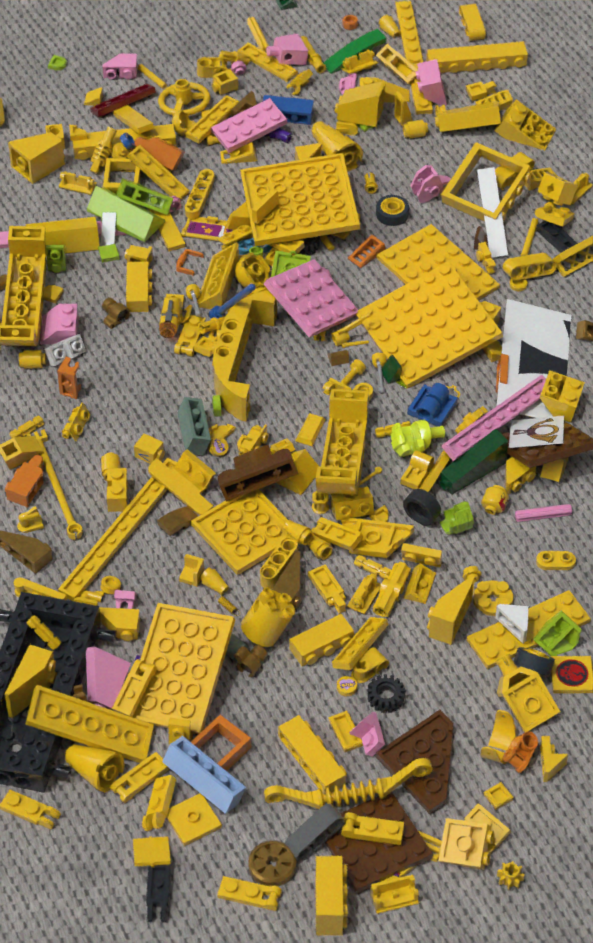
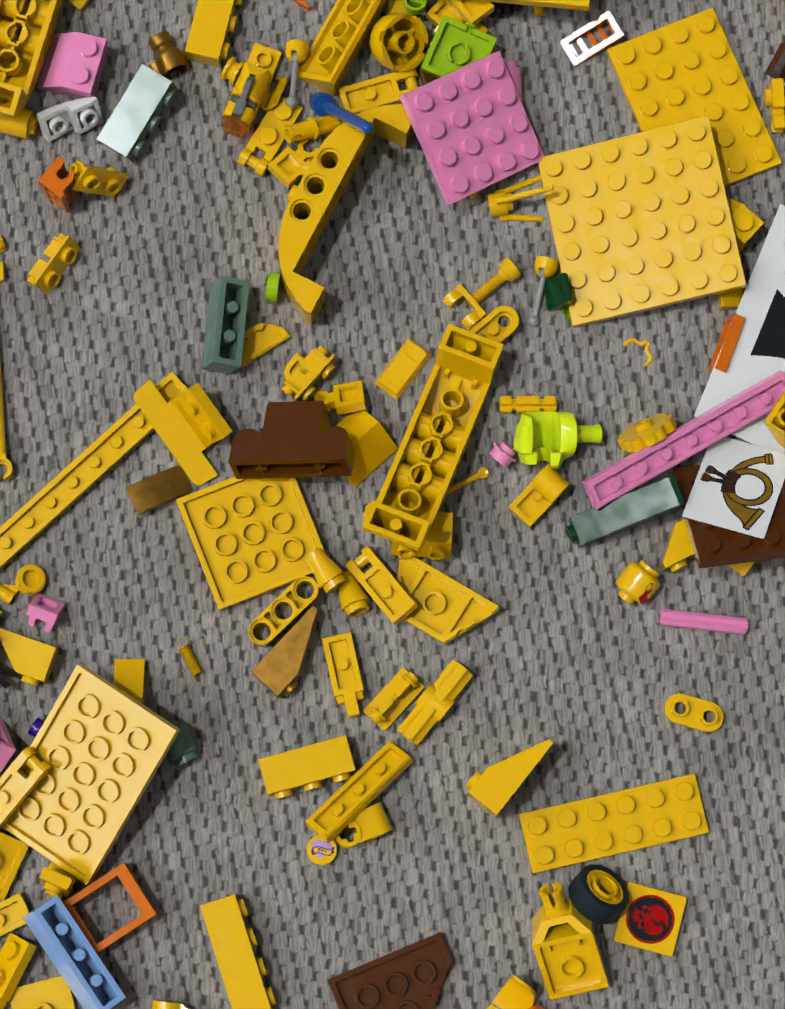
camera: 10 degrees right, 30 degrees up
yellow brick [101,452,121,481] -> none
yellow brick [107,468,128,512] -> none
yellow brick [134,433,165,464] -> none
yellow panel [179,554,205,587] -> none
yellow cone [200,567,229,596] -> none
yellow tile [208,437,228,457] -> none
pearl gold piece [234,645,268,677] -> none
yellow cylinder [241,587,295,647] -> none
pearl gold slope [328,350,349,366] -> none
yellow tile [328,711,363,752] -> none
bright pink slope [349,712,385,757] -> none
yellow axle [354,555,391,579] -> none
black tyre [367,674,405,713] -> none
yellow tile [369,505,389,522] -> none
yellow plate [401,543,442,567] -> none
black tyre [403,489,441,526] -> none
yellow slope [403,563,436,604] -> none
blue plate [407,383,458,426] -> none
yellow tile [419,450,450,492] -> none
lime hair [439,501,475,534] -> none
yellow plate [462,566,482,582] -> none
yellow plate [473,580,513,616] -> none
white slope [495,604,528,643] -> none
lime slope [533,610,582,656] -> none
none -> yellow hinge [69,161,130,197]
none -> brick [97,64,176,161]
none -> yellow bush [220,56,244,86]
none -> bright pink plate [489,441,517,468]

